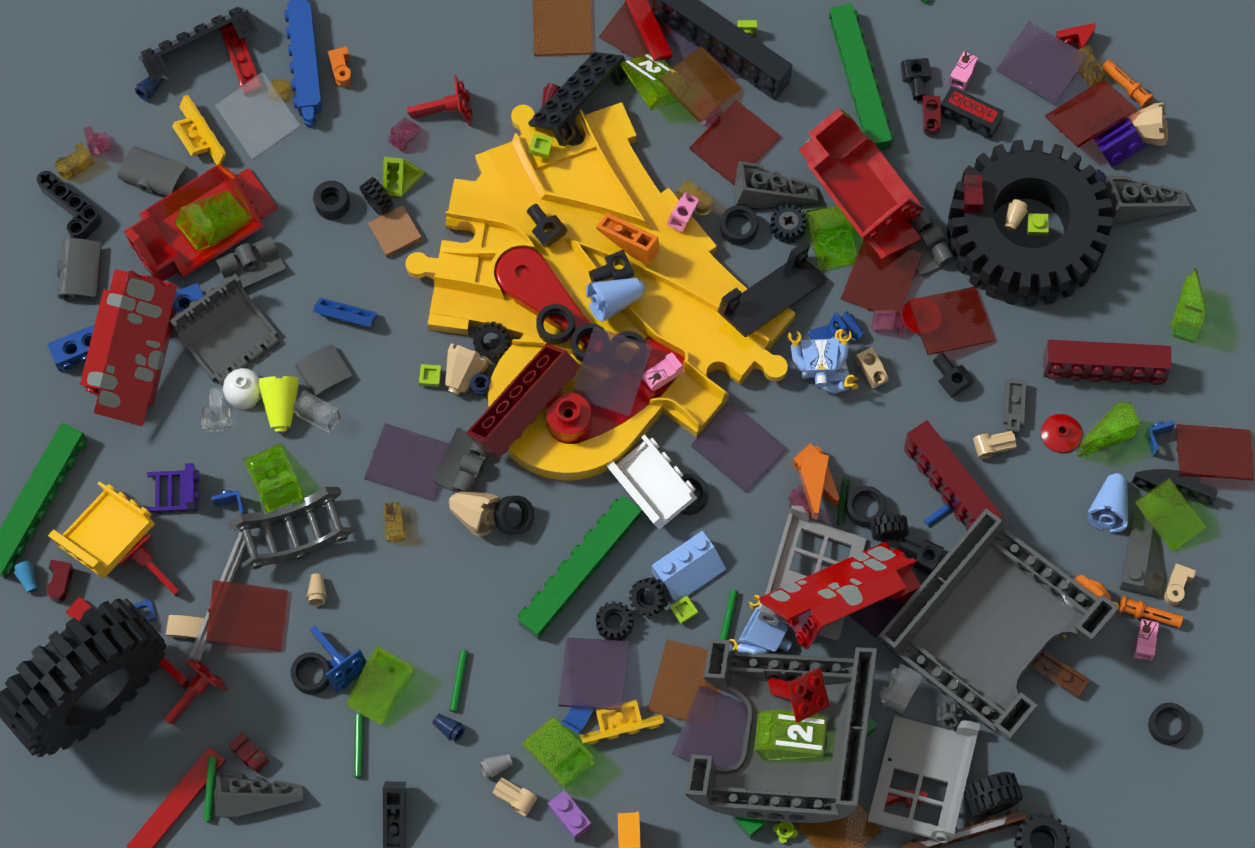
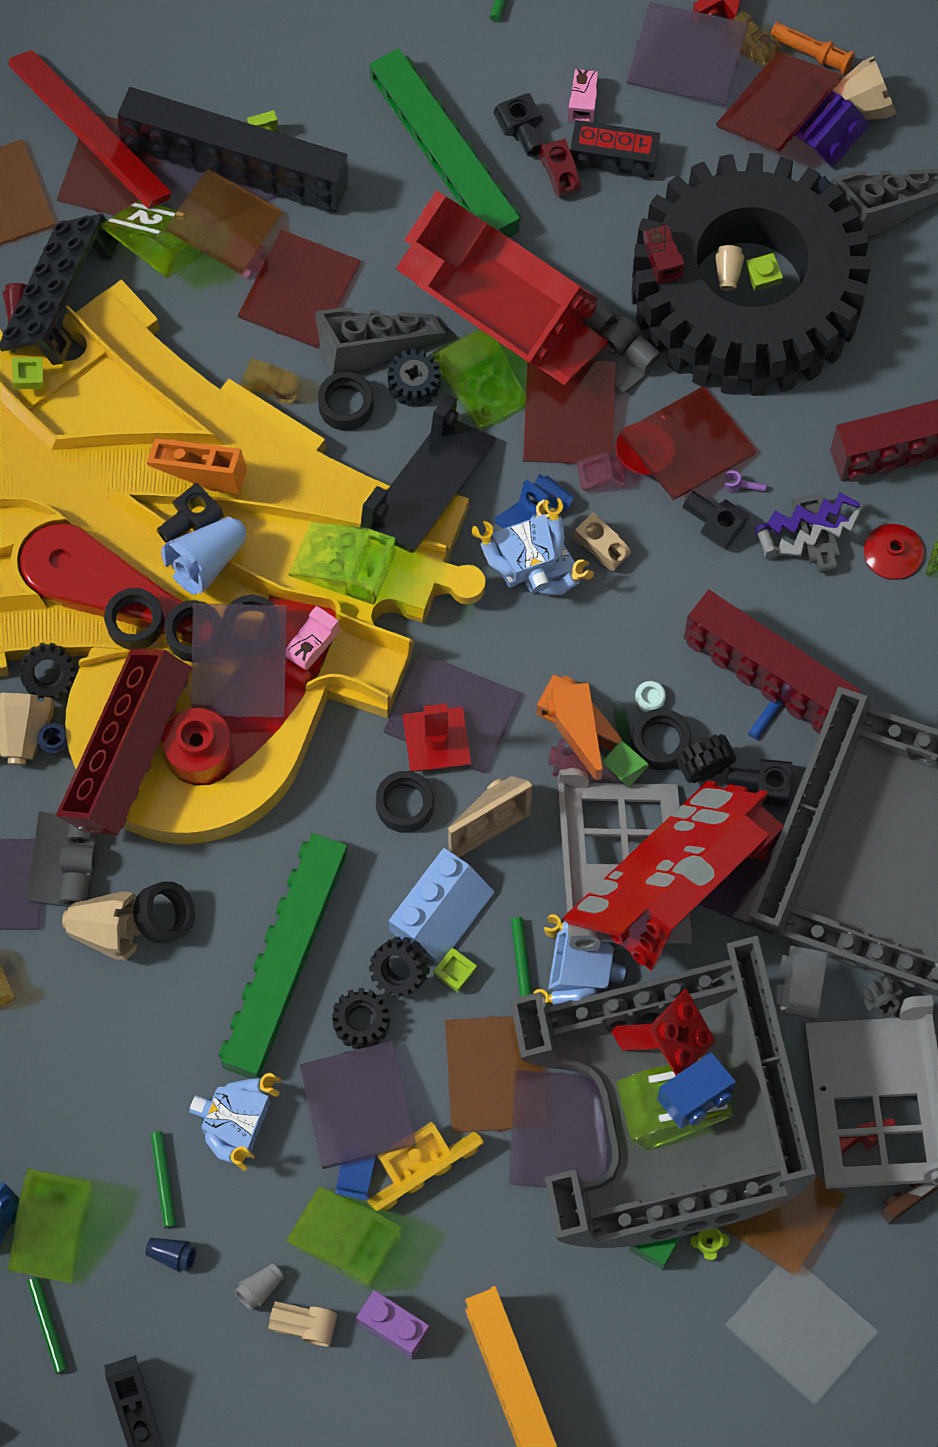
camera: 20 degrees left, 0 degrees up
black piece [527,204,567,248] -> none
white panel [606,435,697,530] -> none
bright pink leg [667,192,700,233] -> none
tan piece [973,431,1017,459] -> none
none -> light blue torso [189,1073,282,1171]
none -> clear neon green slope [289,521,396,605]
none -> red piece [402,703,471,772]
none -> tan slope [448,776,532,858]
none -> bright green slope [601,741,649,788]
none -> light aqua tile [635,681,666,713]
none -> blue brick [657,1052,736,1129]
none -> medium lavender hand [724,470,767,493]
none -> piece [755,492,860,560]

